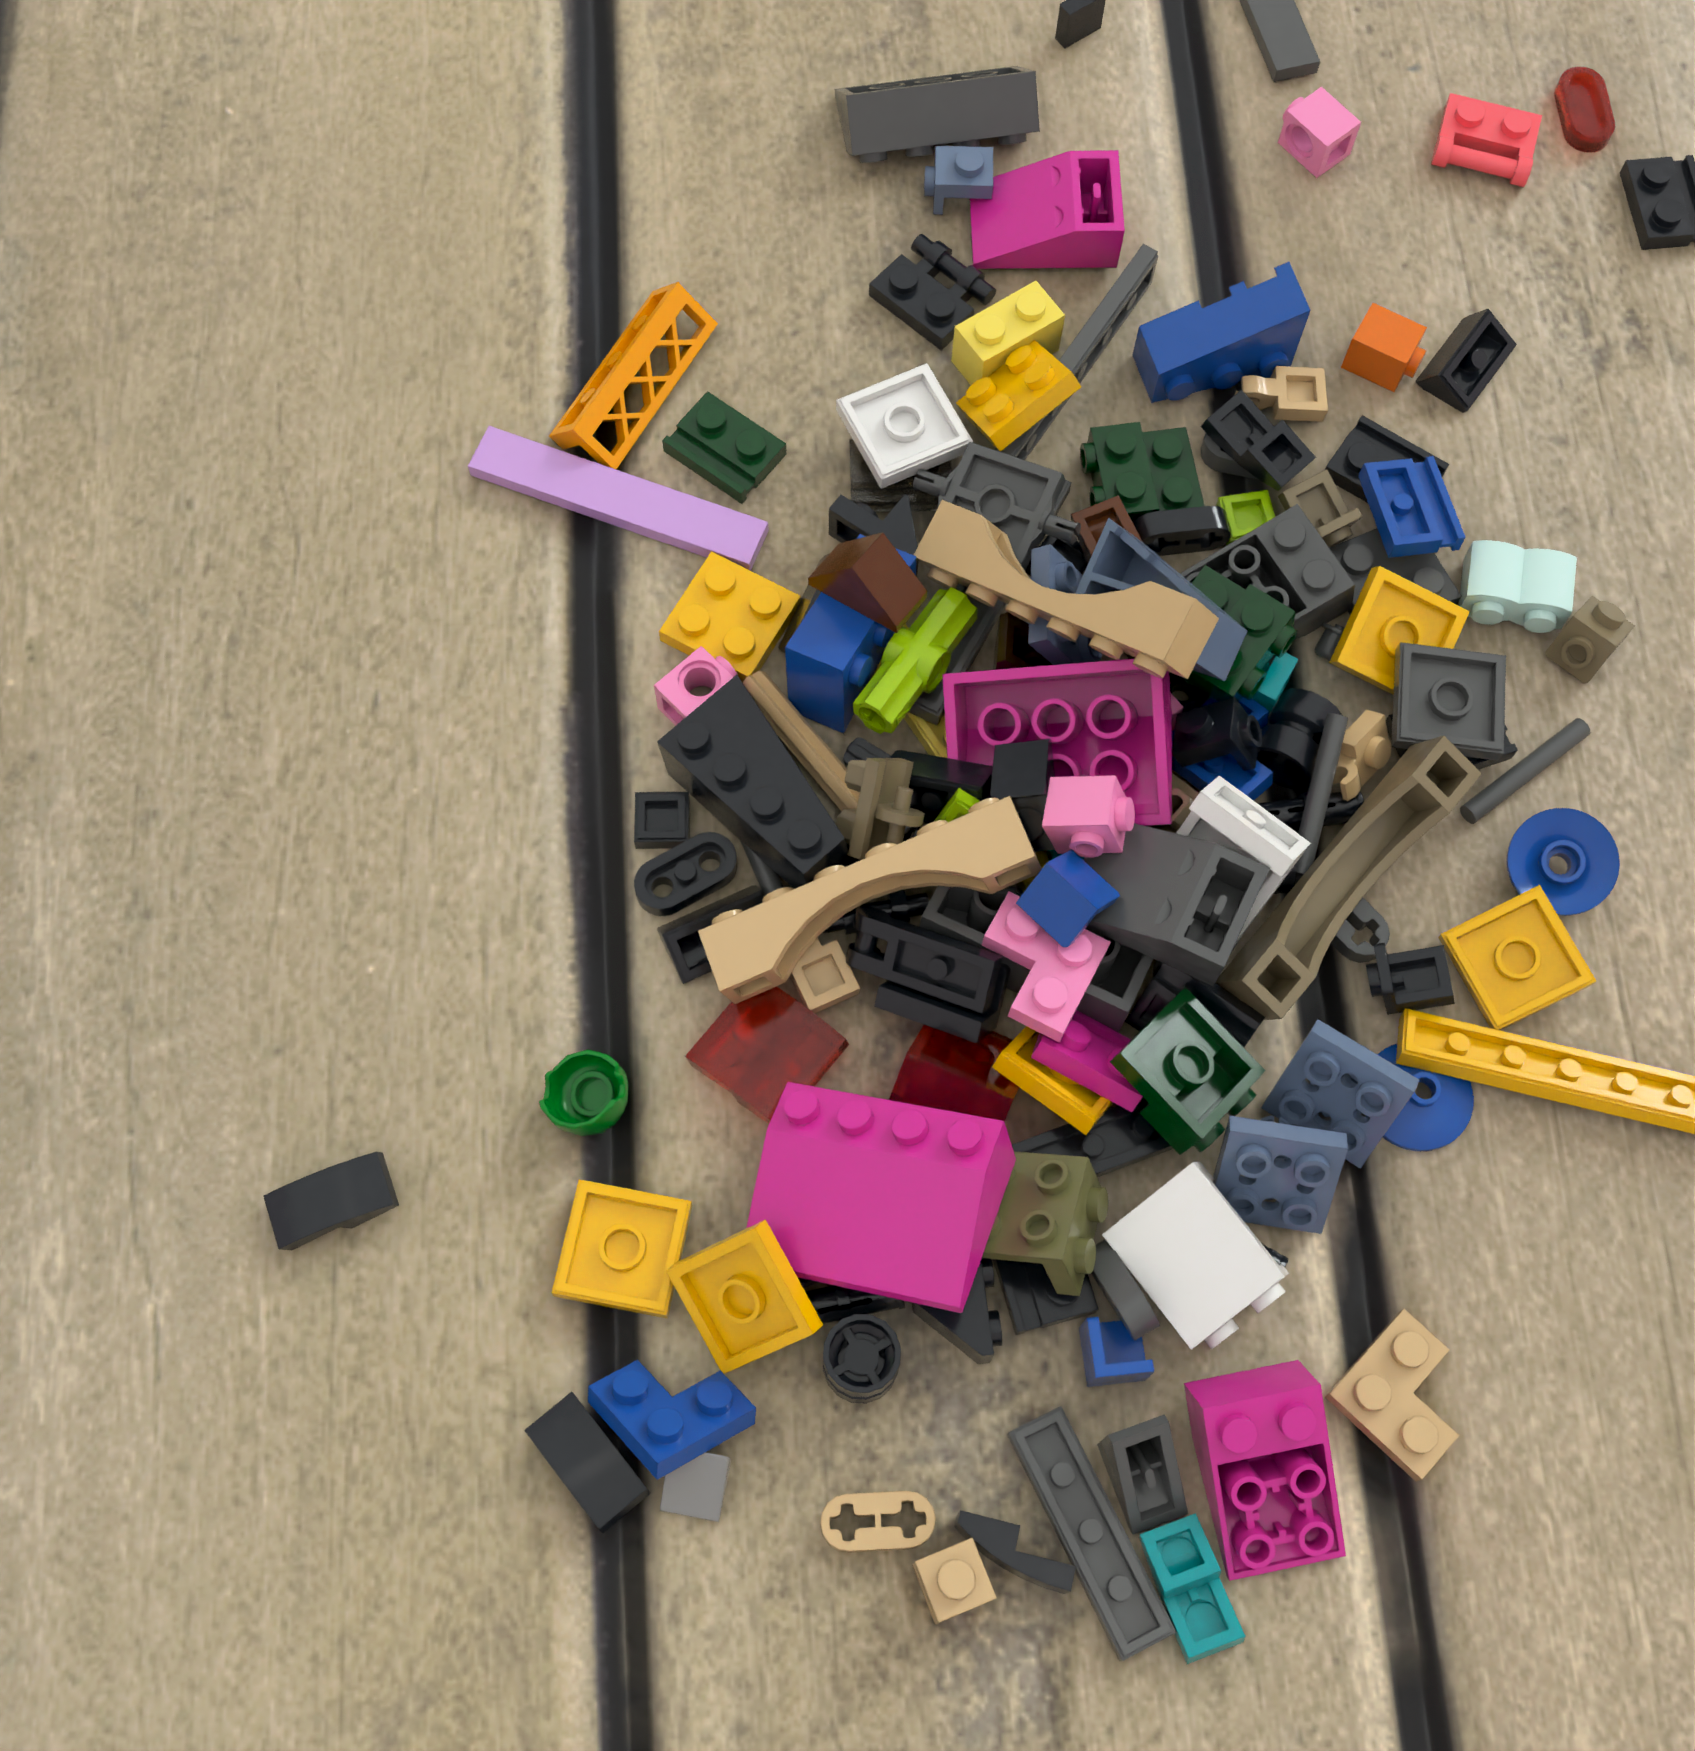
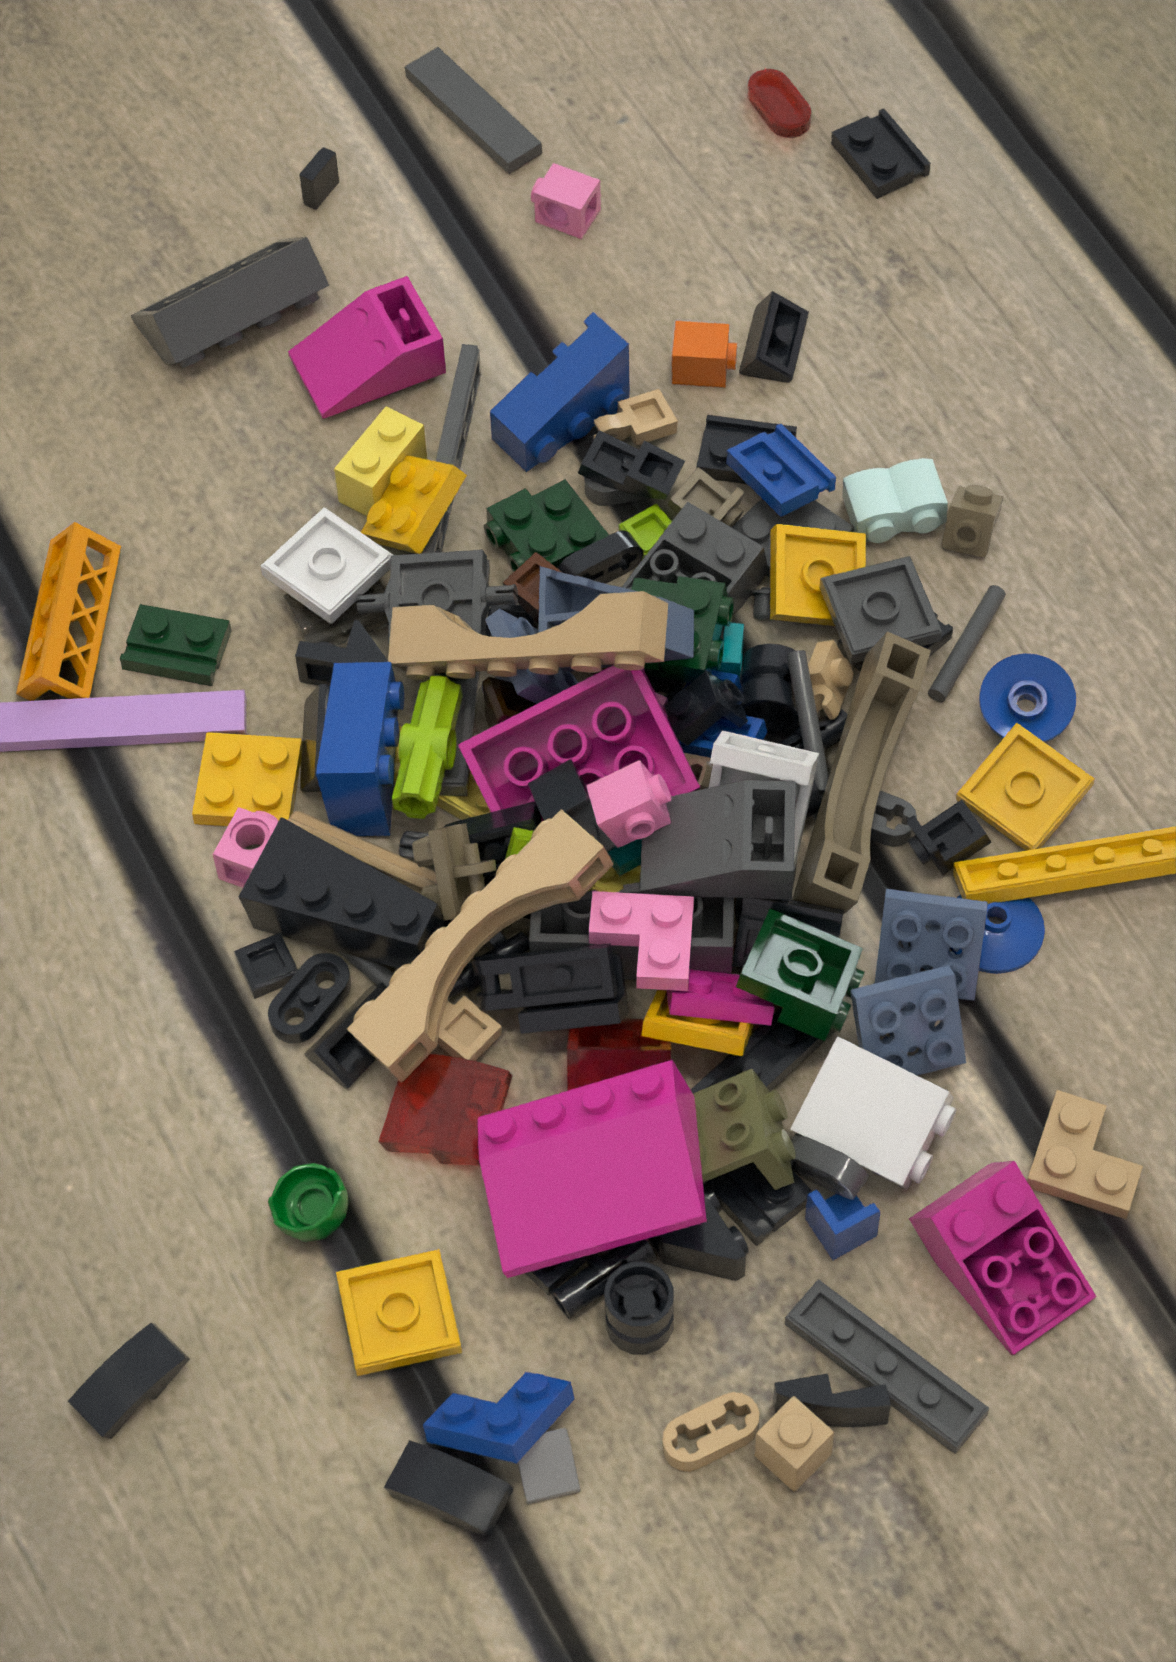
camera: 20 degrees left, 10 degrees down
yellow plate [666,1219,823,1374] -> none
reddish brown slope [808,532,927,633] -> none
black plate [869,234,996,351] -> none
sand blue bracket [924,146,993,215] -> none
blue panel [1016,849,1120,947] -> none
dark grey slope [1097,1415,1188,1534] -> none
teal slope [1139,1513,1246,1664] -> none
coral plate [1431,93,1542,188] -> none

